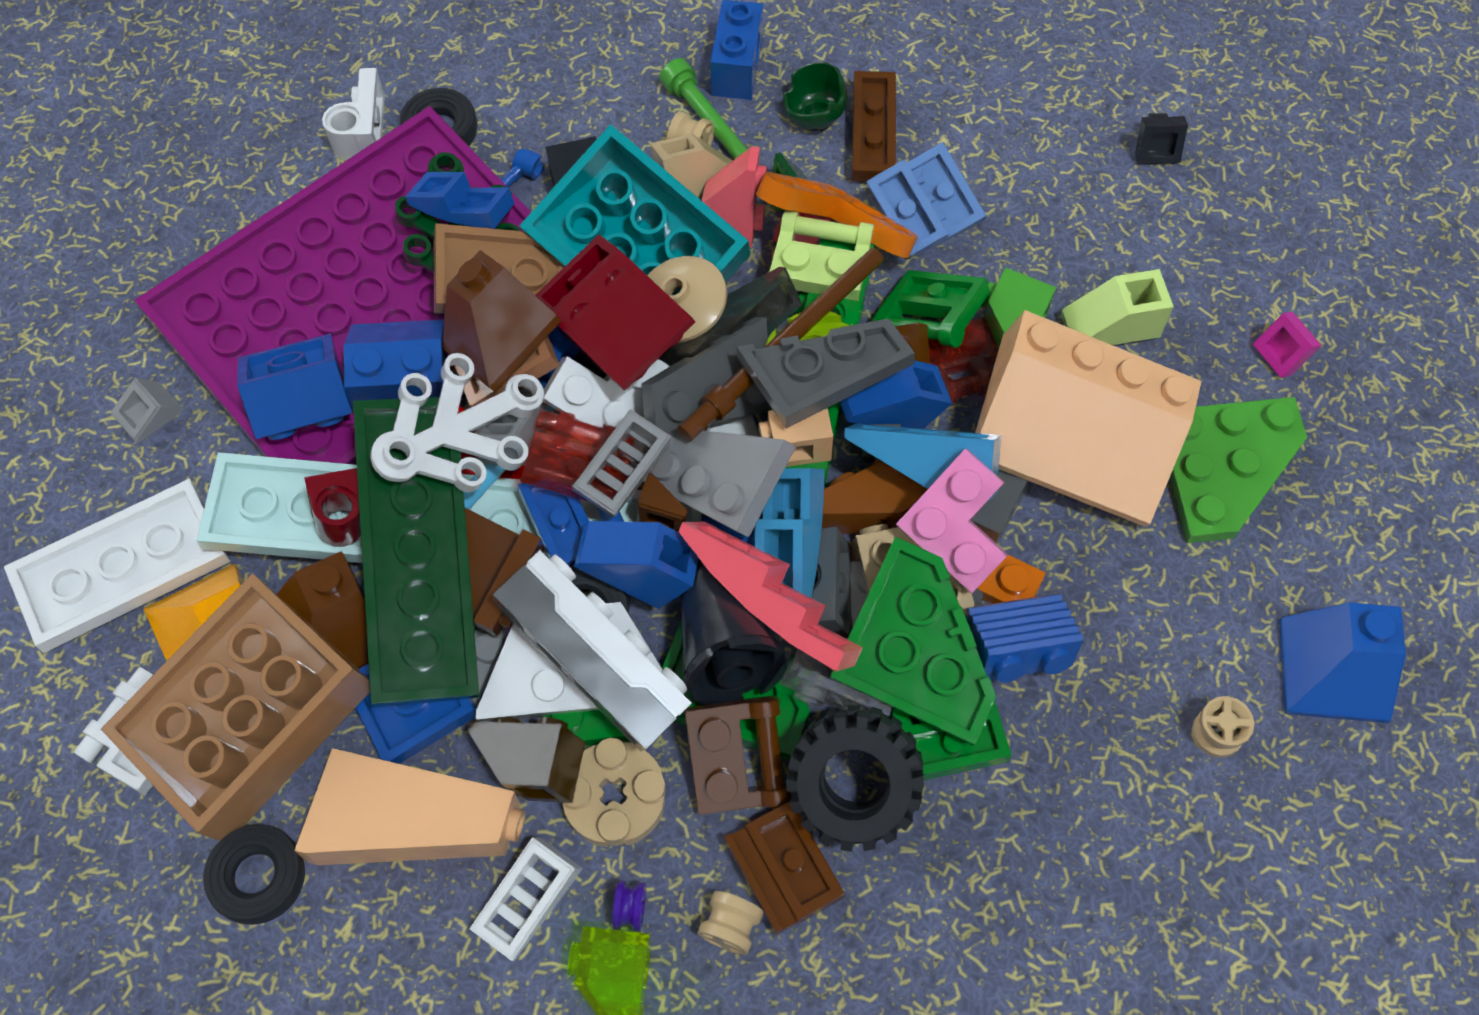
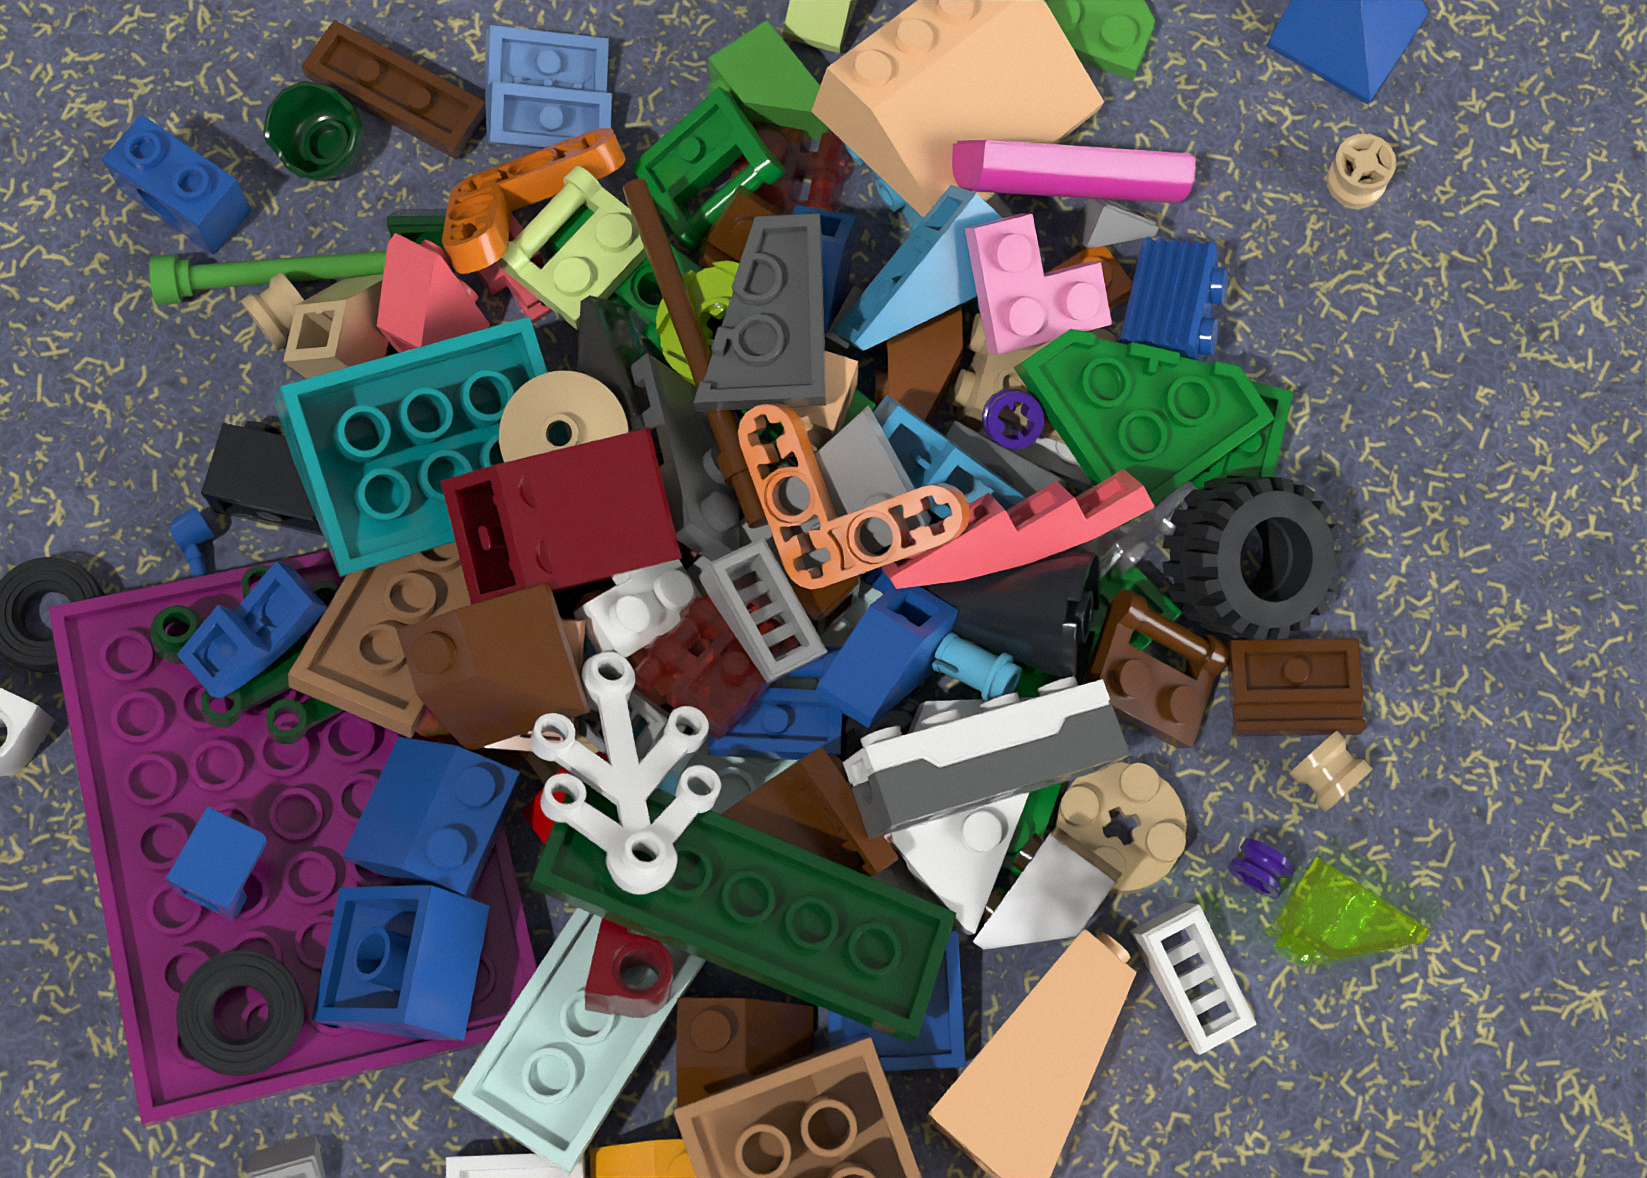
camera: 65 degrees left, 10 degrees up
none -> blue panel [166,806,267,922]
none -> black tyre [176,950,304,1076]
none -> orange beam [738,403,970,589]
none -> medium azure pin [932,632,1022,701]
none -> brick [952,140,1196,203]
none -> dark purple bush [982,388,1044,449]
none -> light grey slope [1074,198,1159,248]

